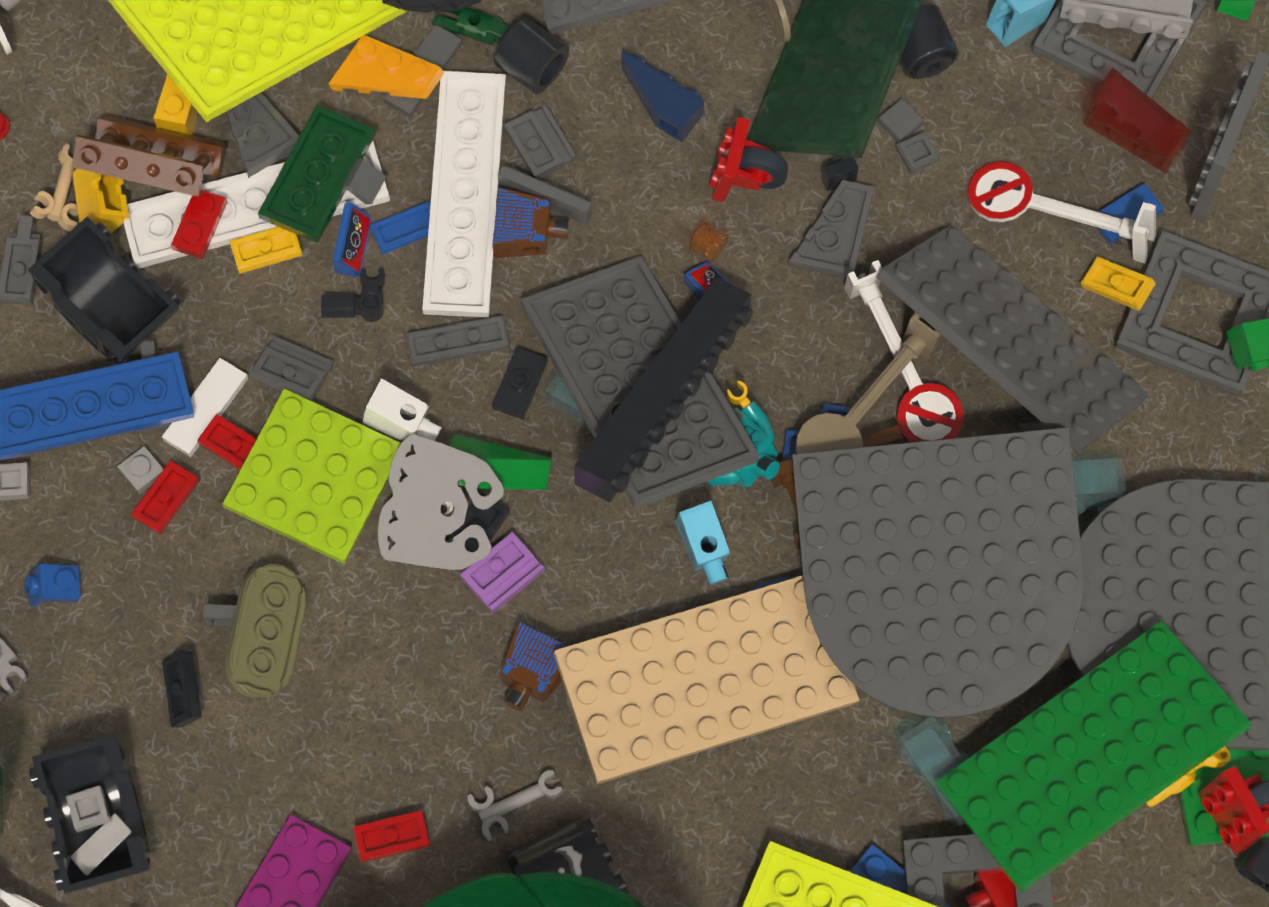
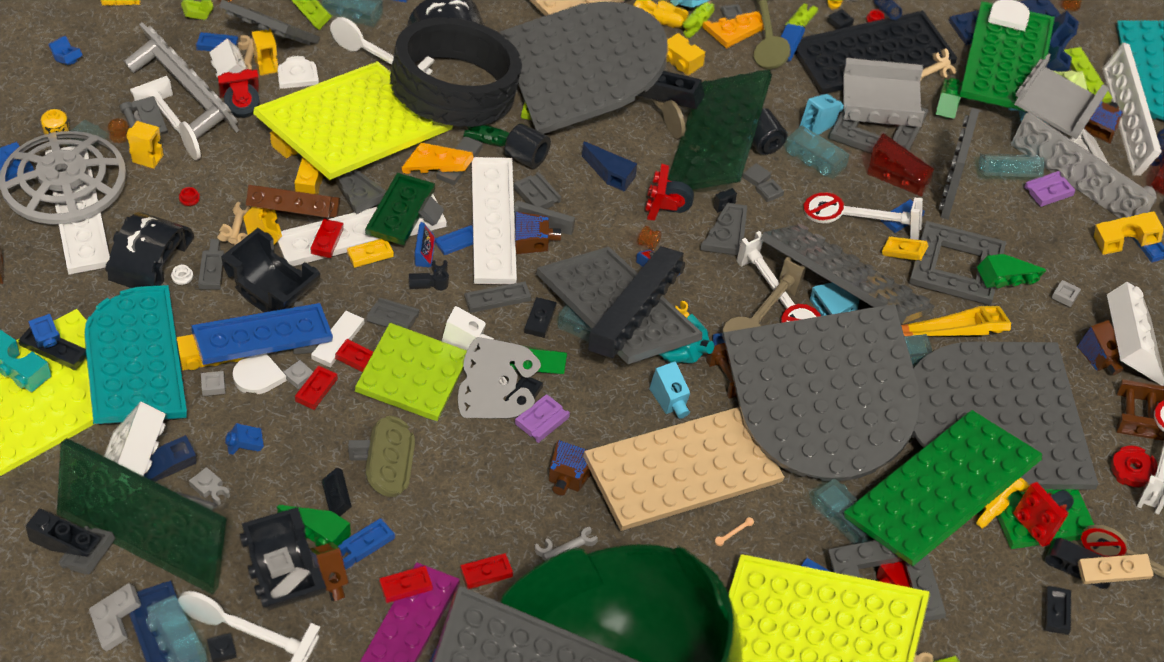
camera: 10 degrees left, 20 degrees down
none -> white tile [233,353,287,394]
none -> green slope [277,505,351,546]
none -> reddish brown torso [309,542,349,601]
none -> blue hinge [338,519,395,570]
none -> red plate [379,566,433,603]
none -> light nougat hinge [715,517,754,546]
none -> clear light blue brick [785,125,849,180]
none -> medium azure torso [810,282,861,316]
none -> yellow plate [901,306,1011,337]

